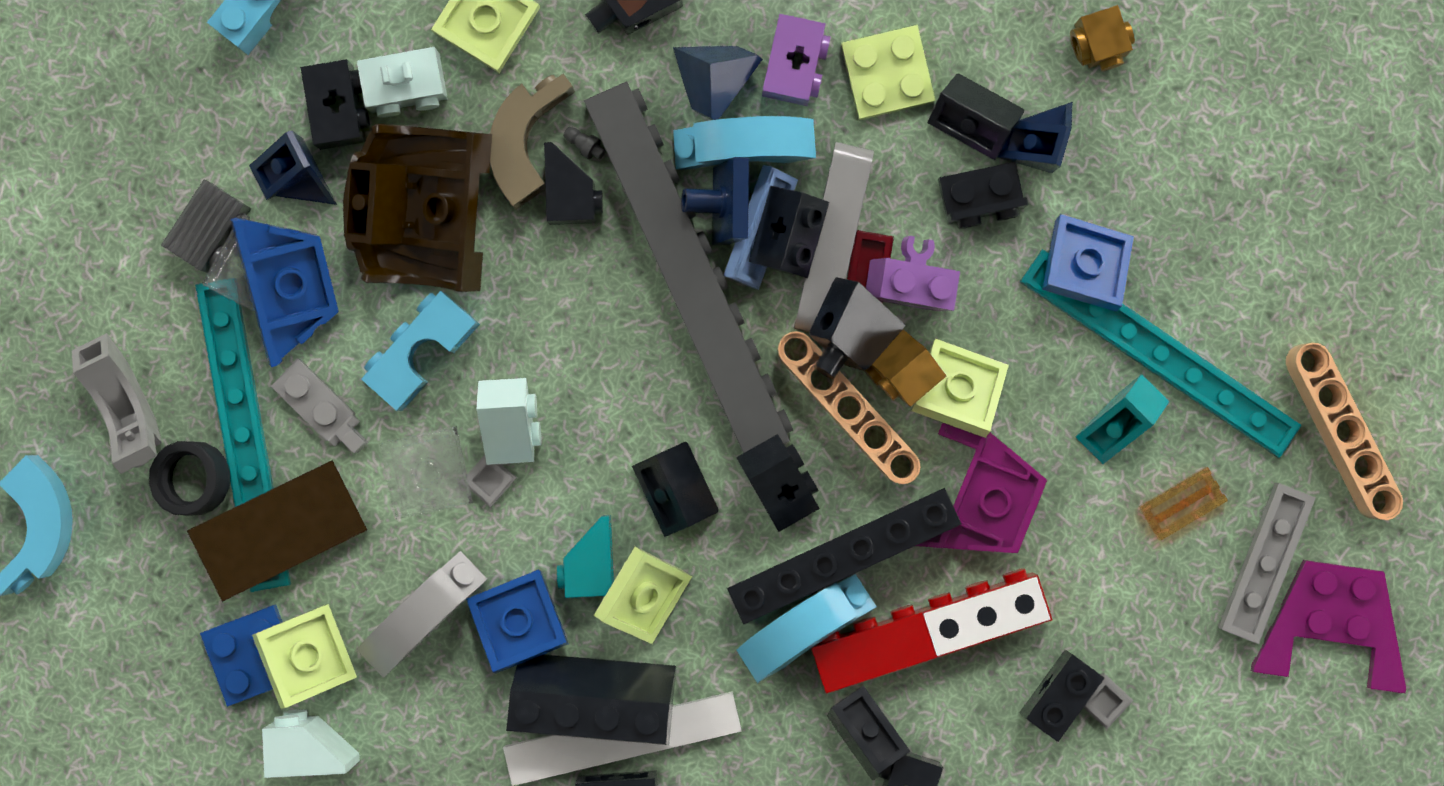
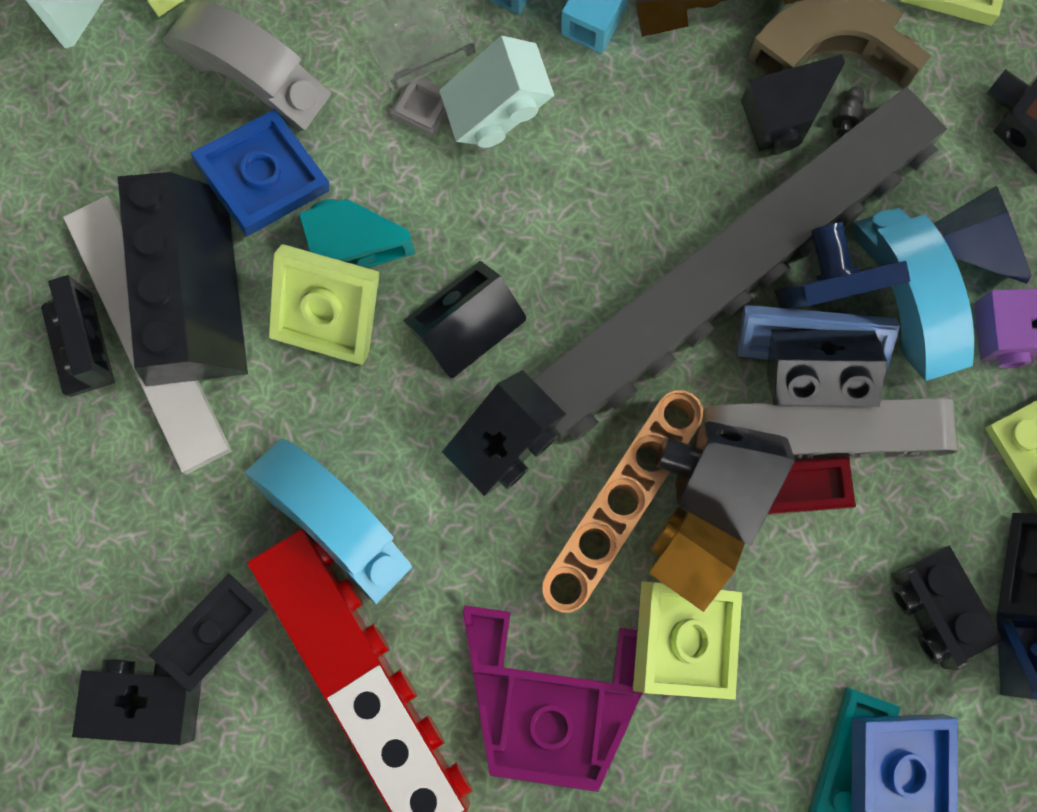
camera: 80 degrees right, 10 degrees down
black brick [727,488,962,625] -> none
medium lavender brick [866,236,960,311] -> none

